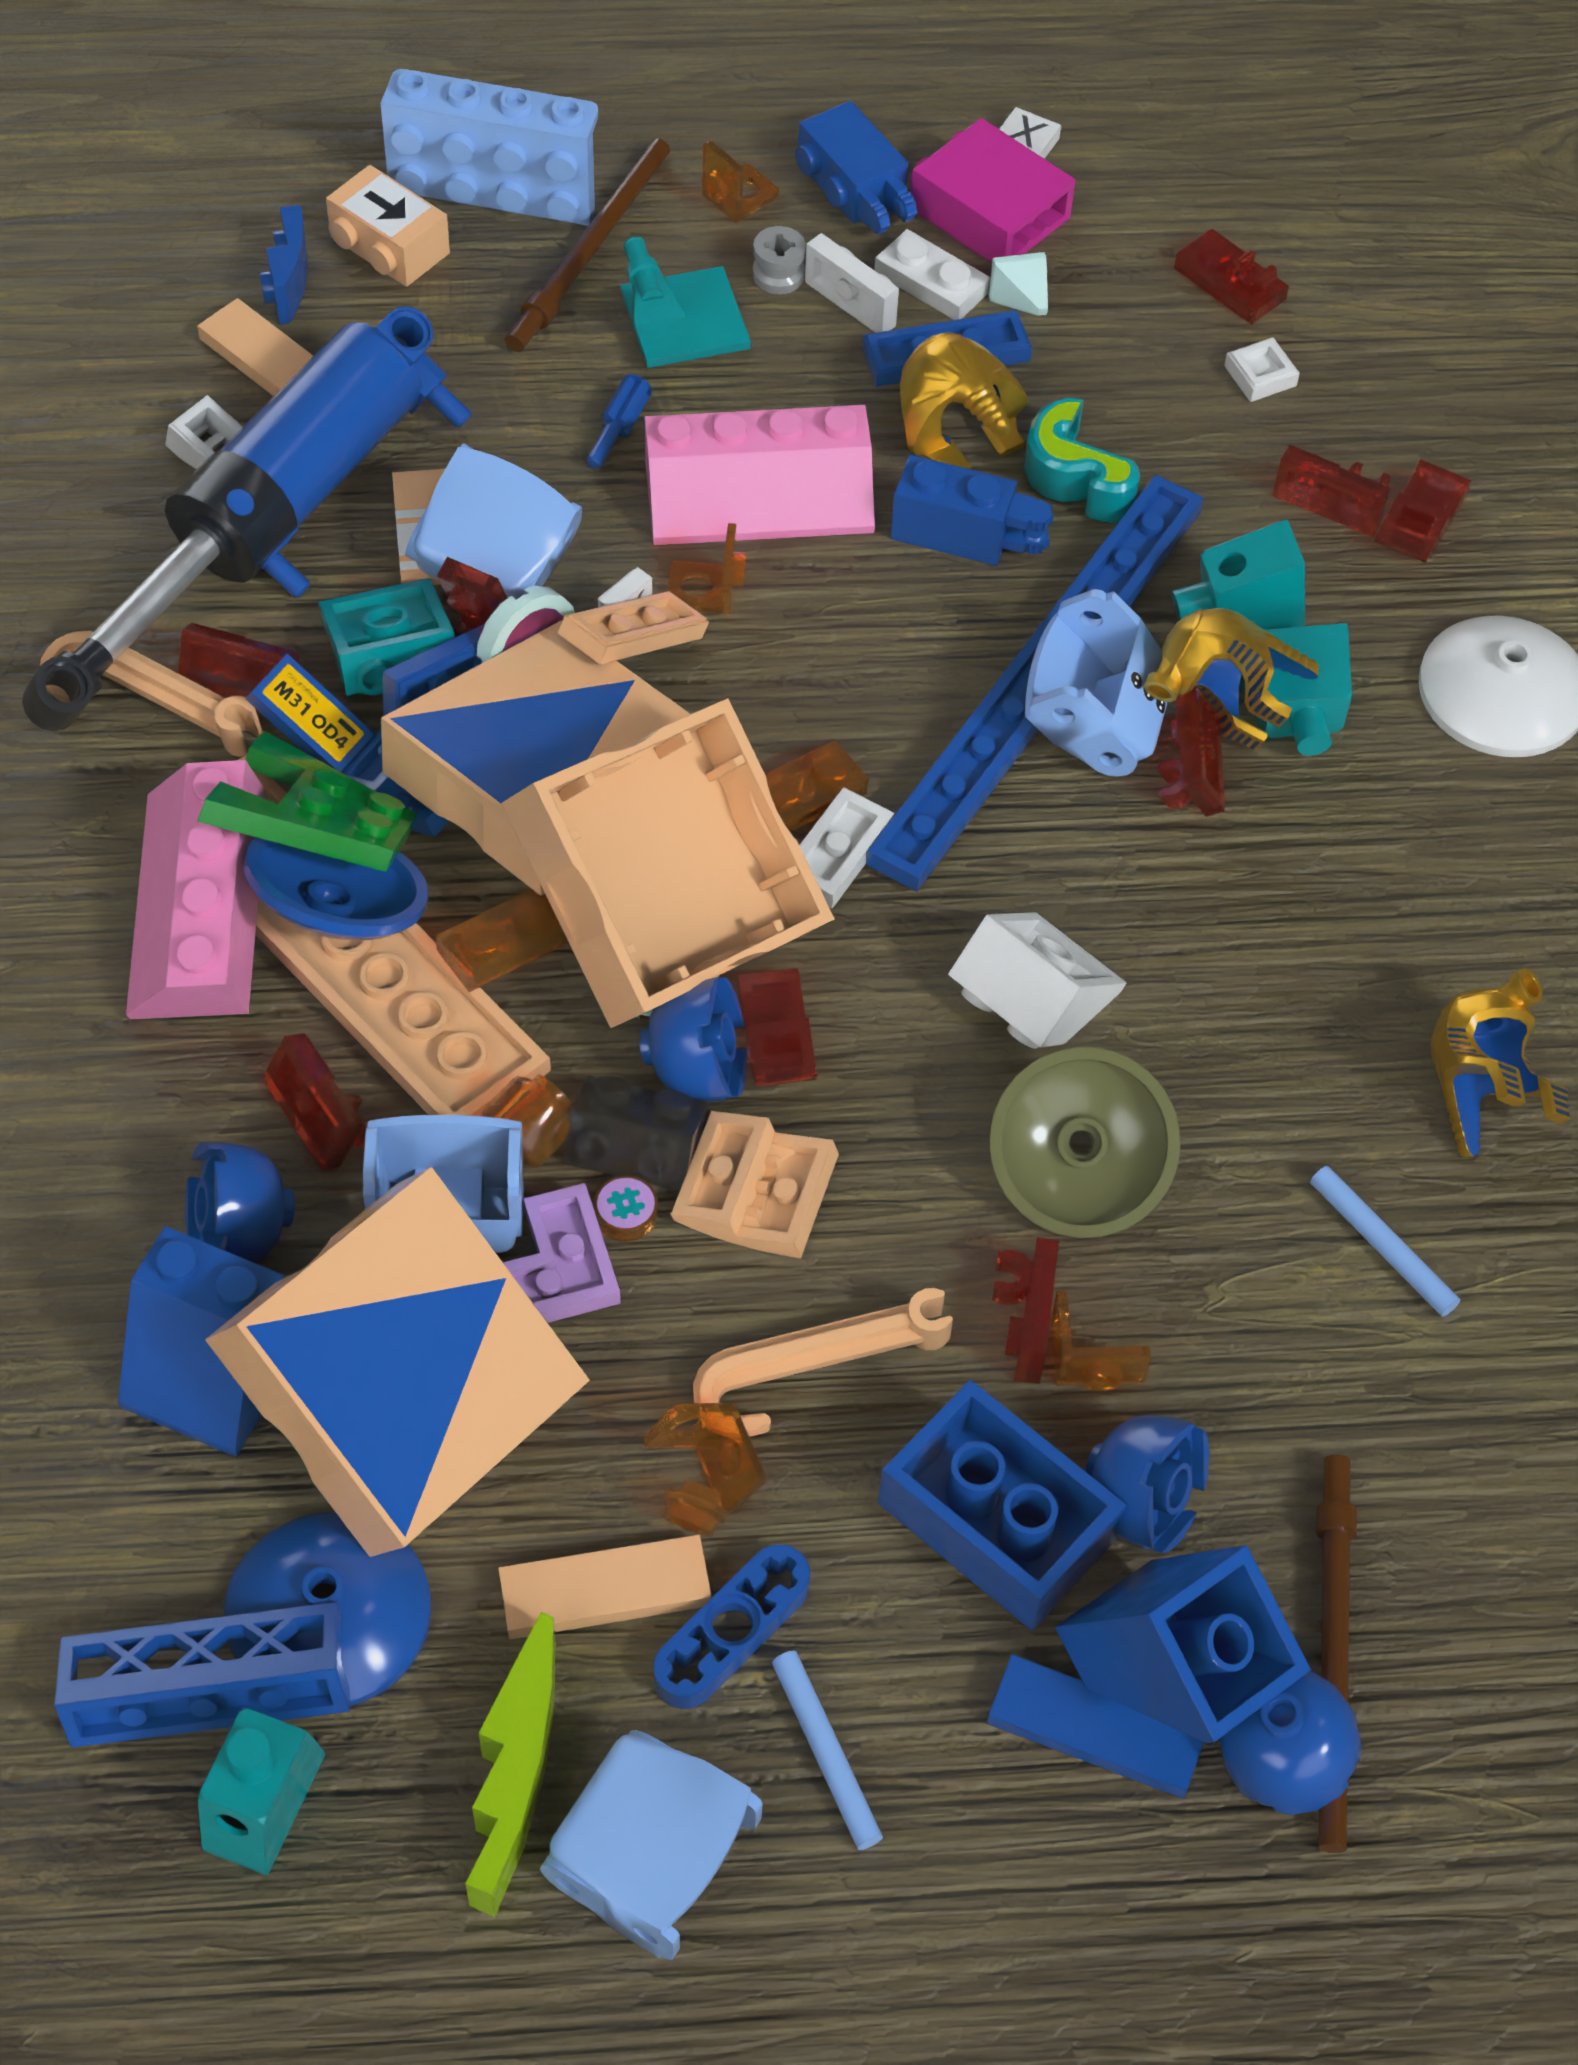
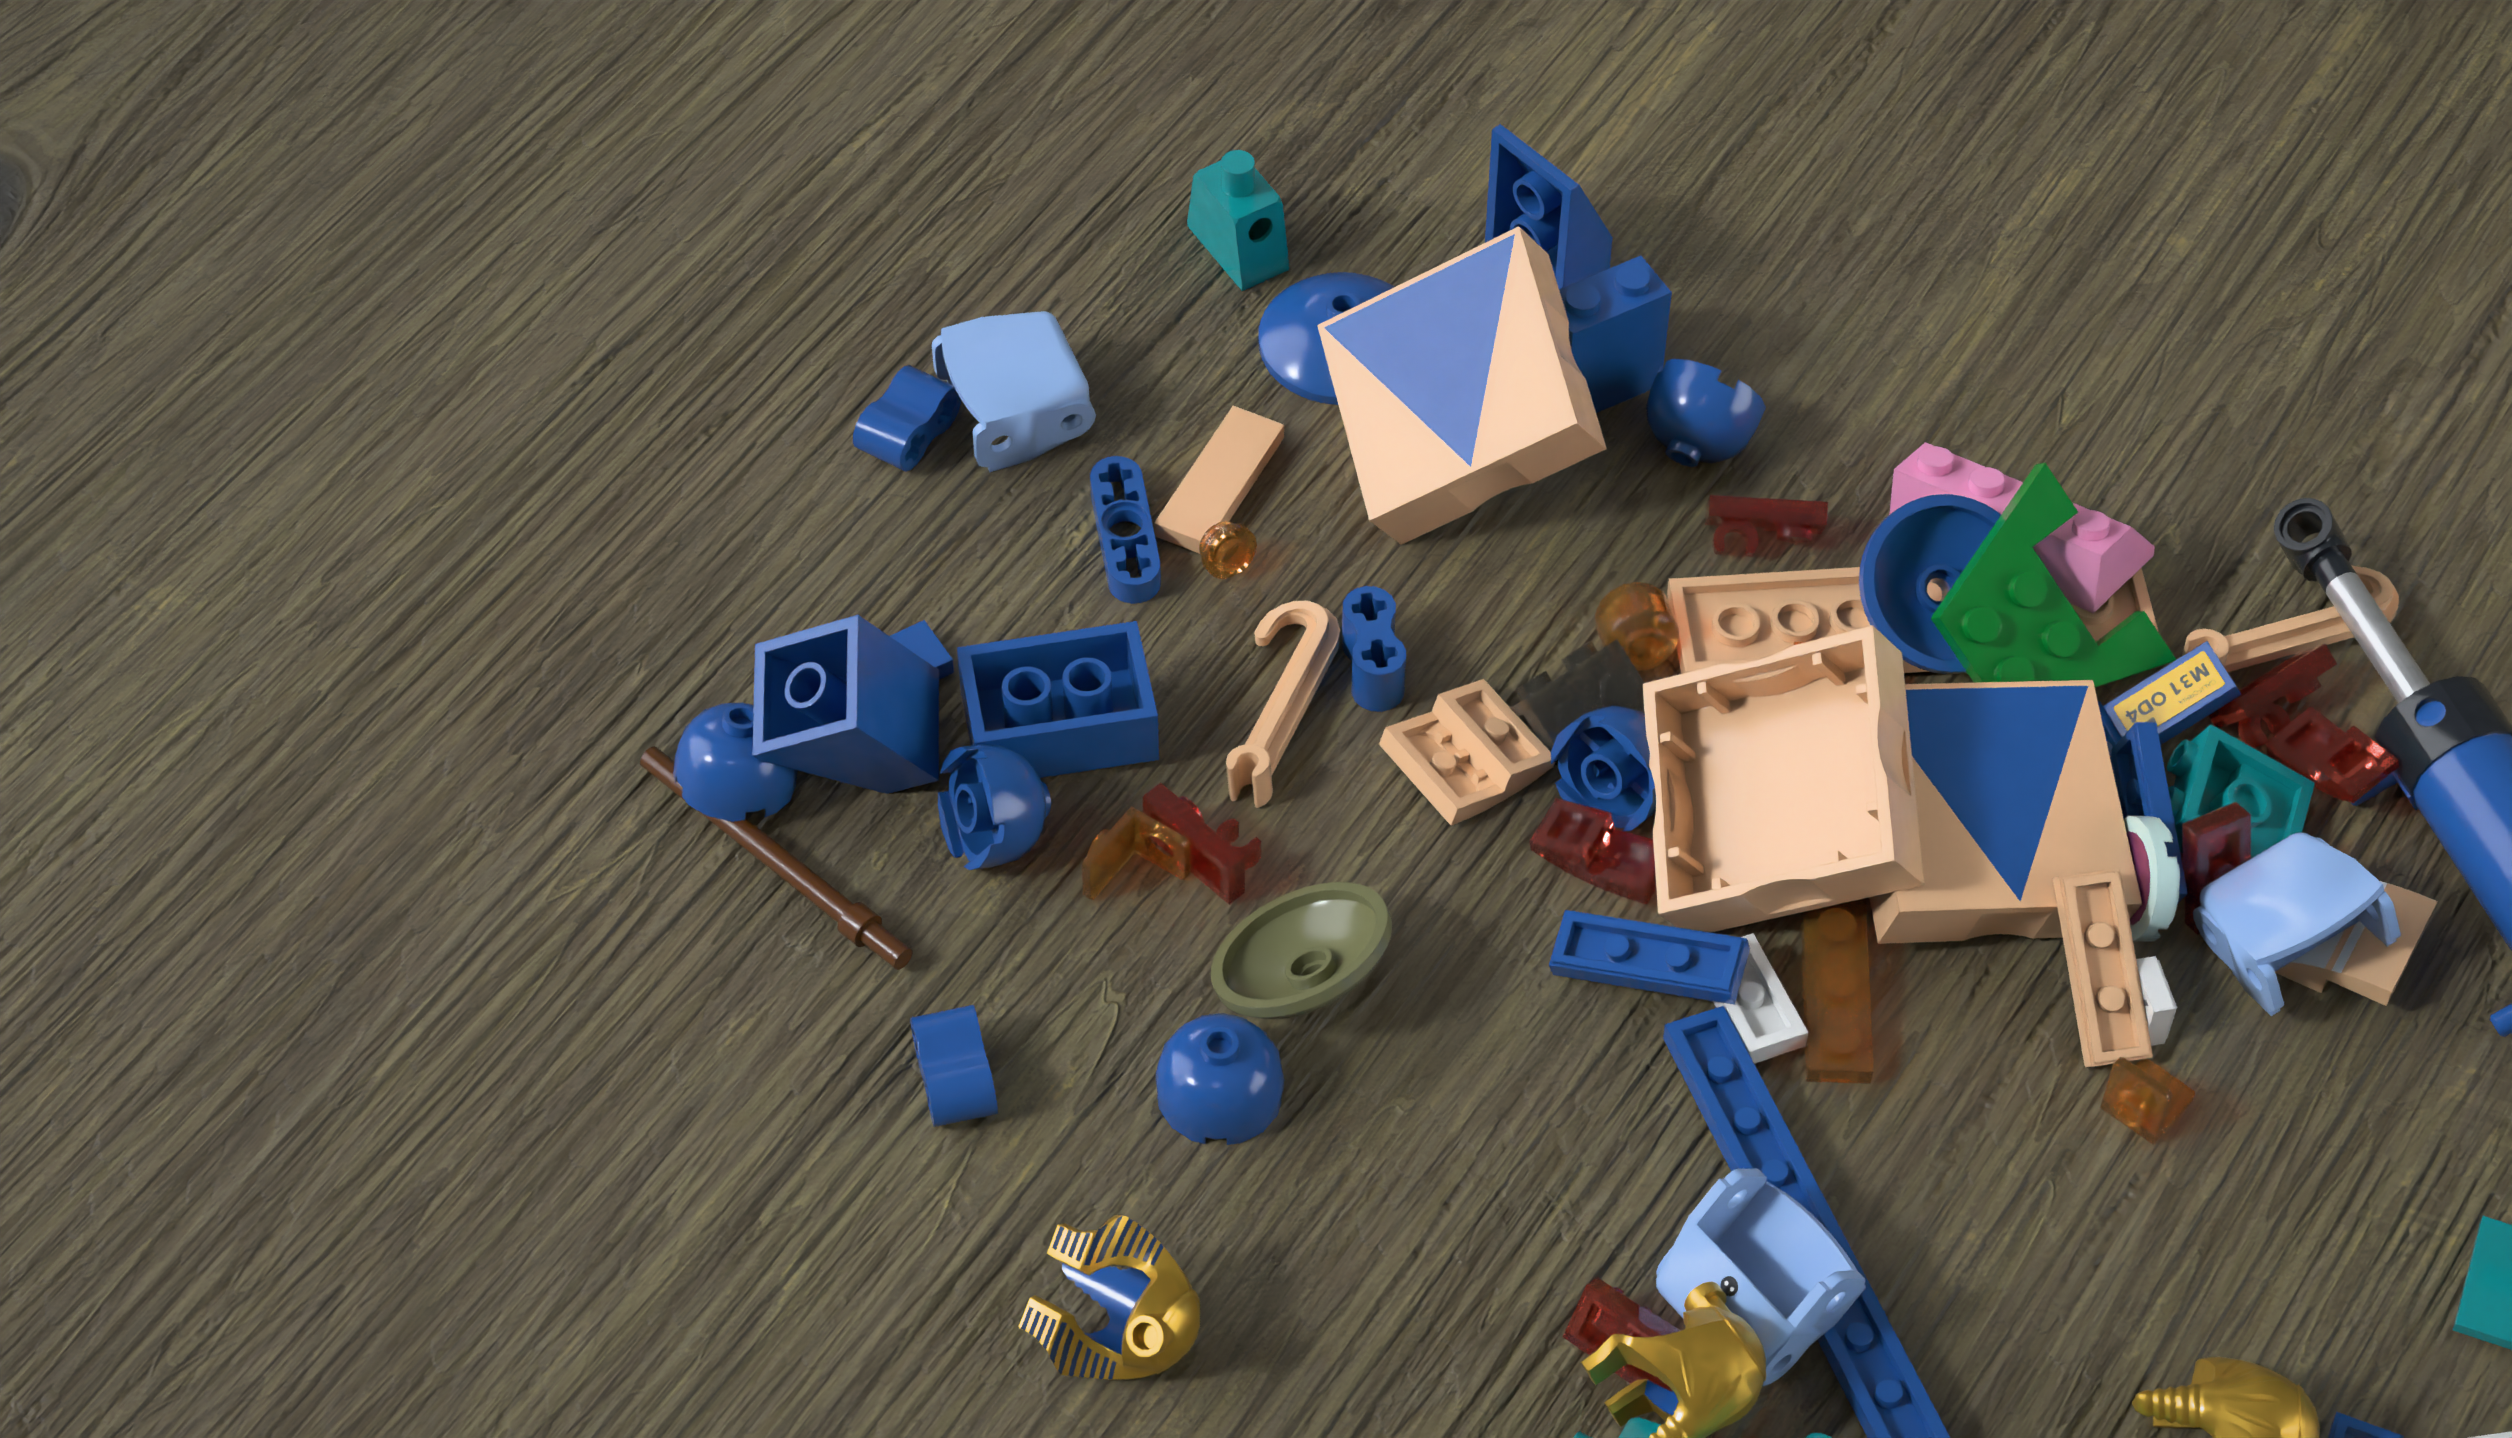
camera: 130 degrees right, 5 degrees down
blue fence [54,1602,350,1748] -> none
light blue piece [363,1115,524,1253] -> none
lime slope [465,1612,556,1917] -> none
lavender plate [503,1183,621,1323] -> none
blue axle [586,374,652,468] -> none
tile [594,1175,658,1242] -> none
clear orange bracket [642,1403,766,1513] -> none
bright pink slope [645,405,875,545] -> none
light blue bar [772,1651,883,1850] -> none
blue hinge [891,454,1053,566] -> none
white slope [948,912,1127,1049] -> none
light blue bar [1310,1166,1461,1317] -> none
none -> blue axle [853,365,961,472]
none -> blue axle [910,1005,998,1127]
none -> blue cylinder [1155,1013,1284,1145]
none -> blue axle [1342,586,1406,712]
none -> blue slope [1485,124,1613,289]
none -> blue tile [1549,910,1750,1005]
none -> clear red slope [2266,707,2399,803]

